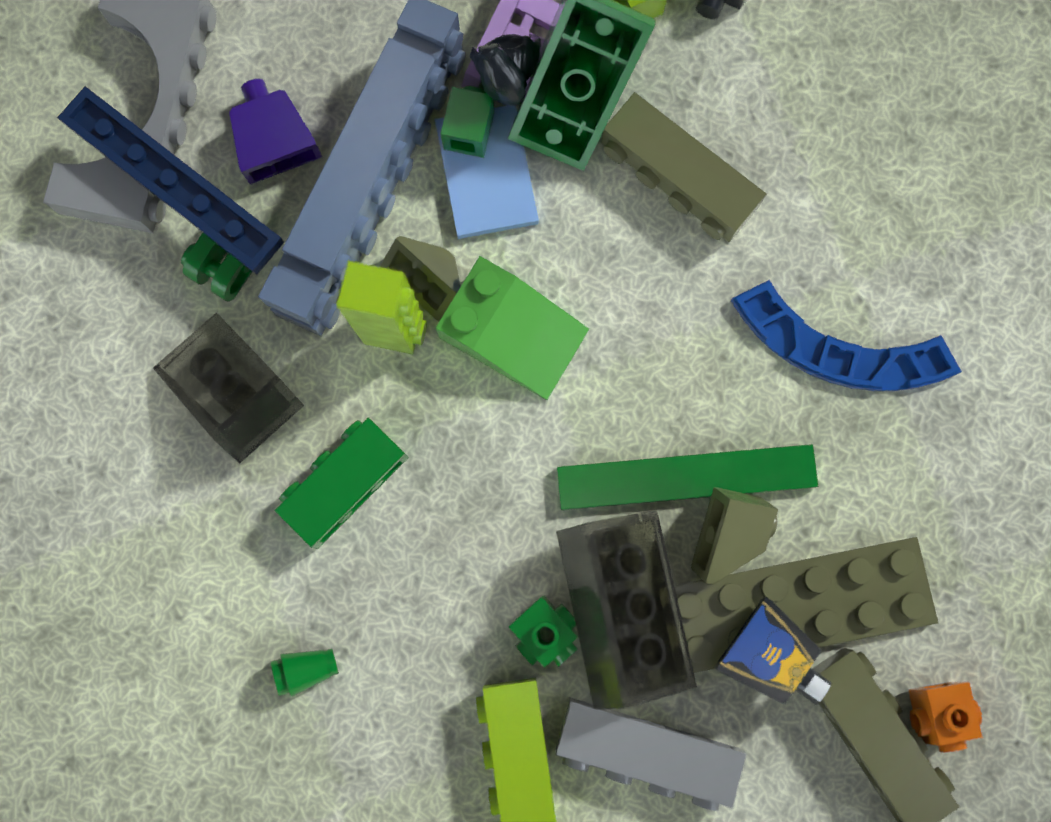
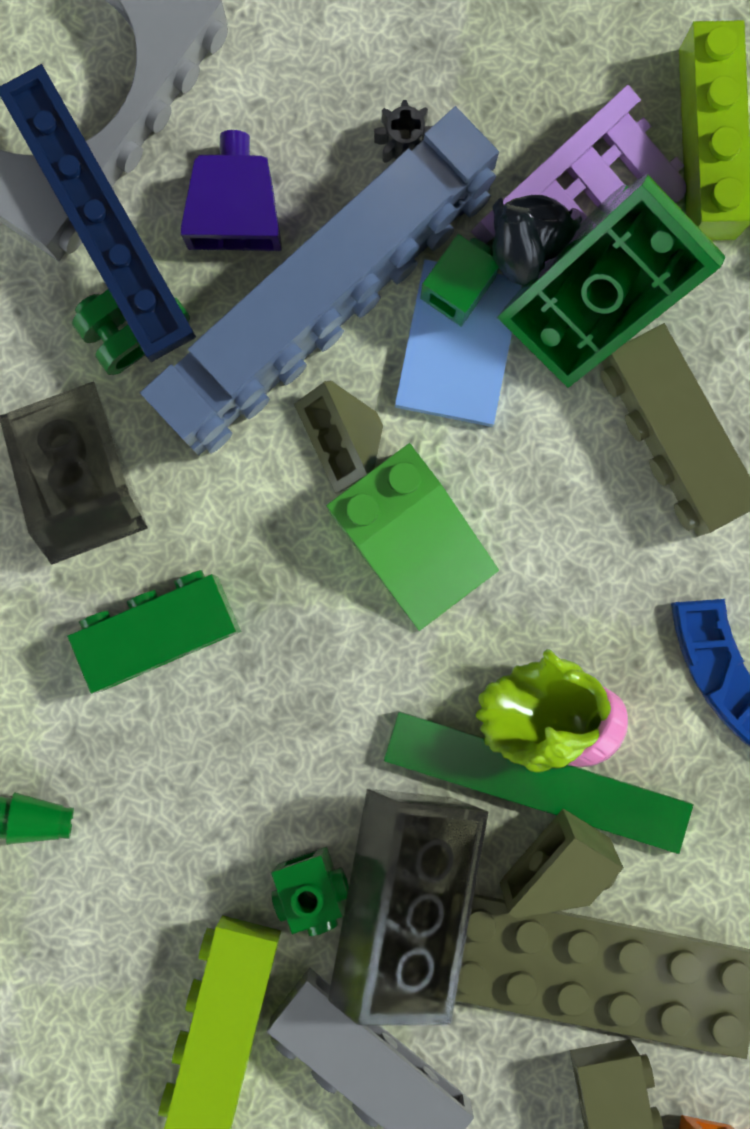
camera: 20 degrees right, 5 degrees up
lime brick [337,261,427,355] -> none
torso [713,597,832,705] -> none
none -> black gear [374,100,433,163]
none -> lime hair [476,649,628,772]

